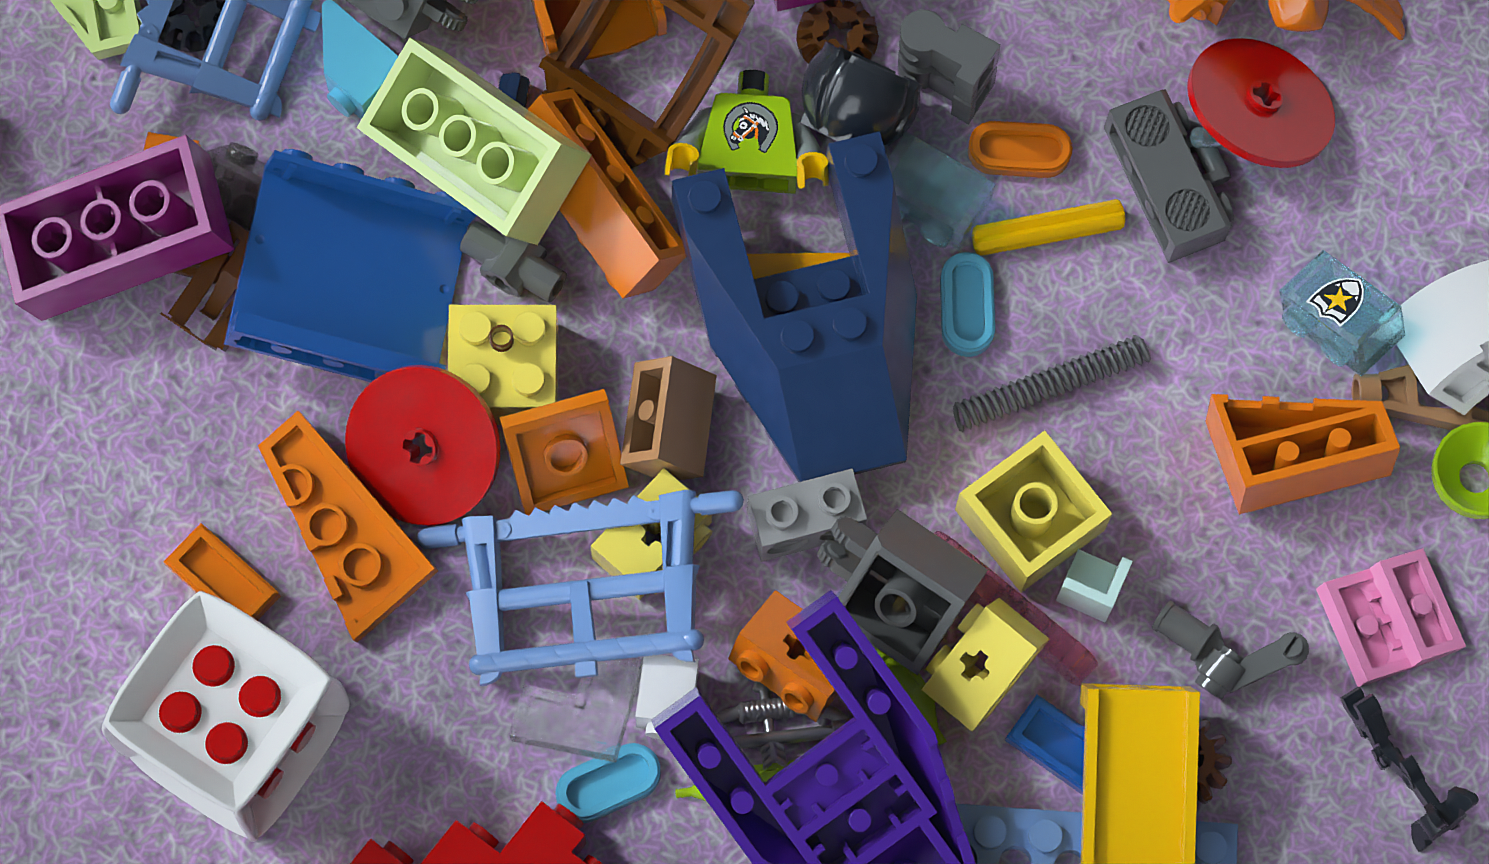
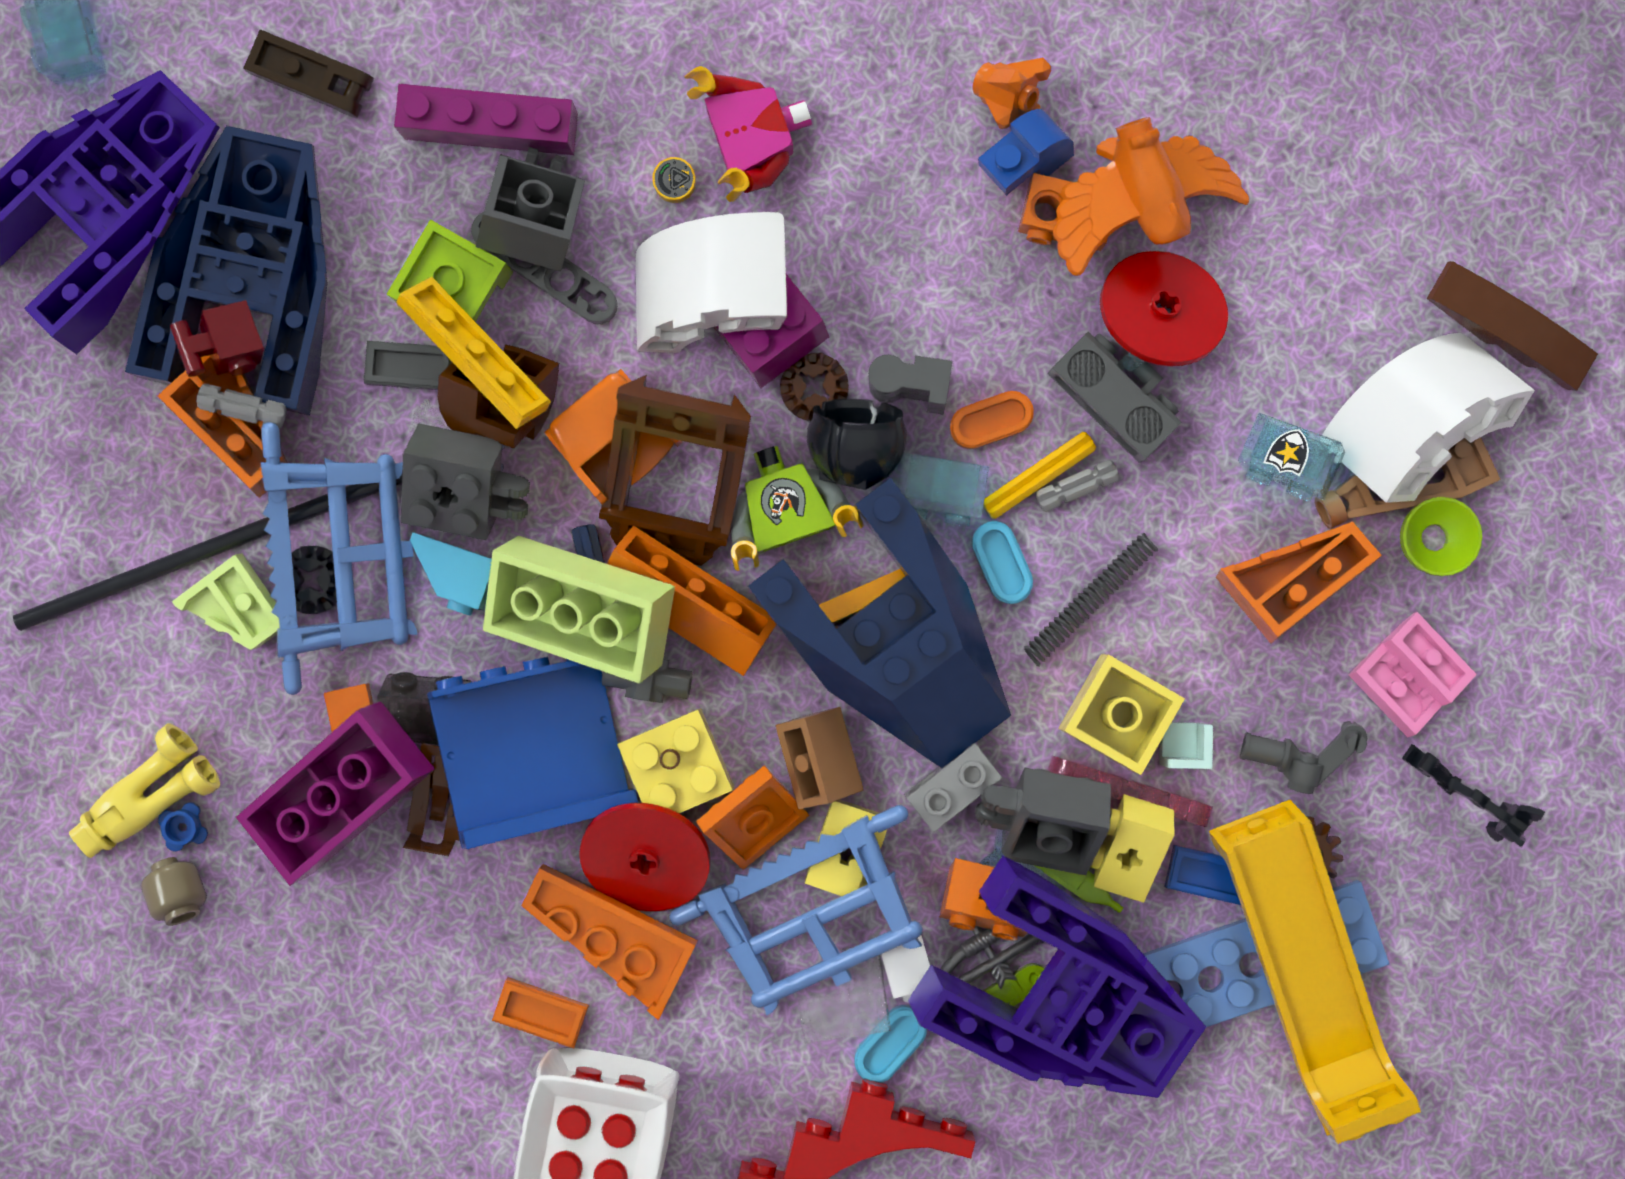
camera: 15 degrees left, 15 degrees up
none -> light grey axle [1036,460,1119,512]

